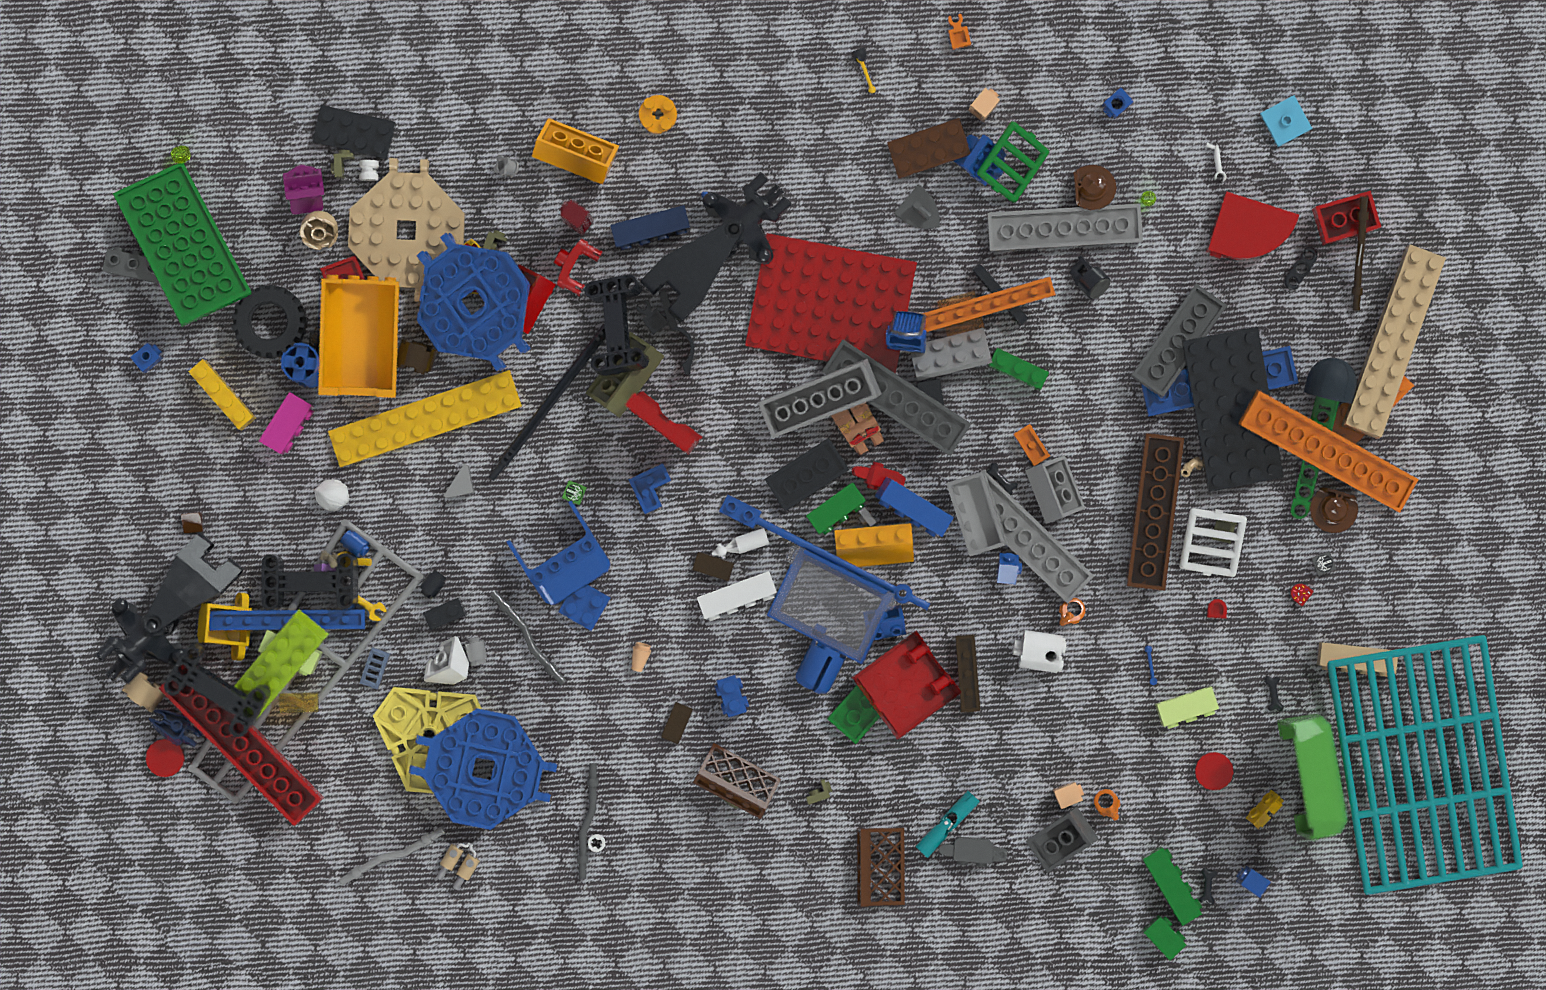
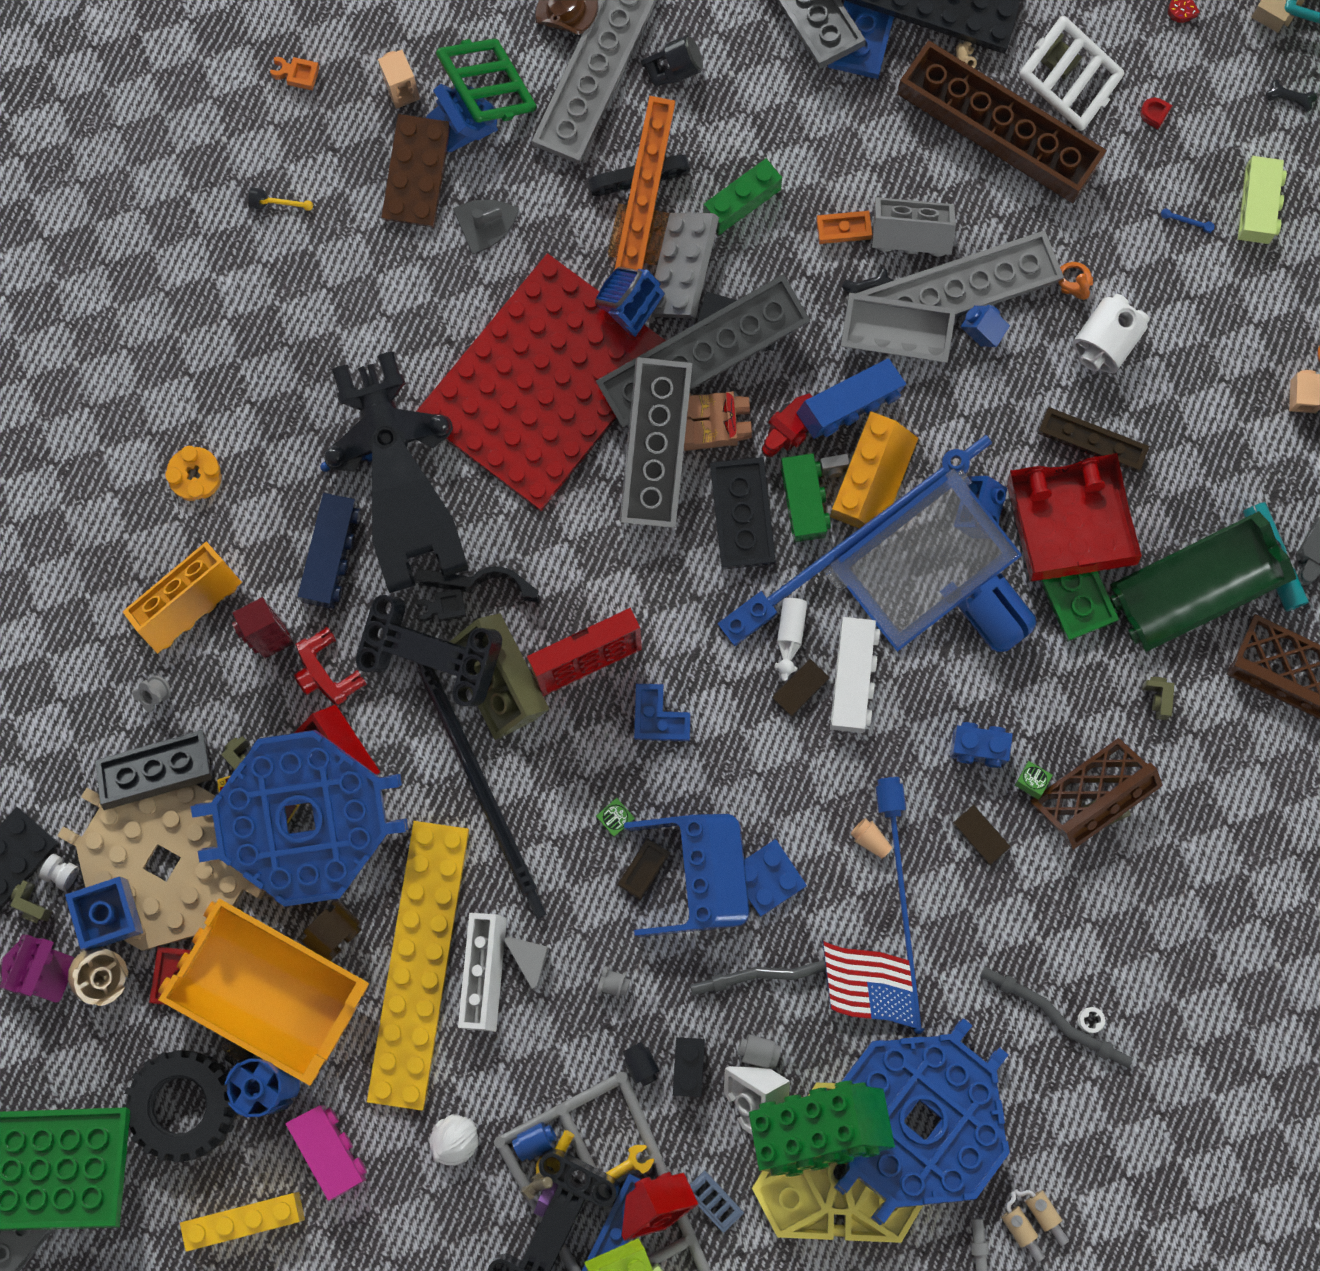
camera: 60 degrees left, 10 degrees down
none -> blue brick [65,876,143,951]
none -> black plate [95,730,213,810]
none -> white brick [458,913,507,1032]
none -> light grey brick [596,966,630,1000]
none -> dark brown tile [617,838,671,901]
none -> red slope [622,1172,698,1241]
none -> green brick [749,1081,895,1177]
none -> flag [822,777,925,1034]
none -> bright green tile [1014,761,1053,800]
none -> dark green cylinder [1110,511,1297,652]

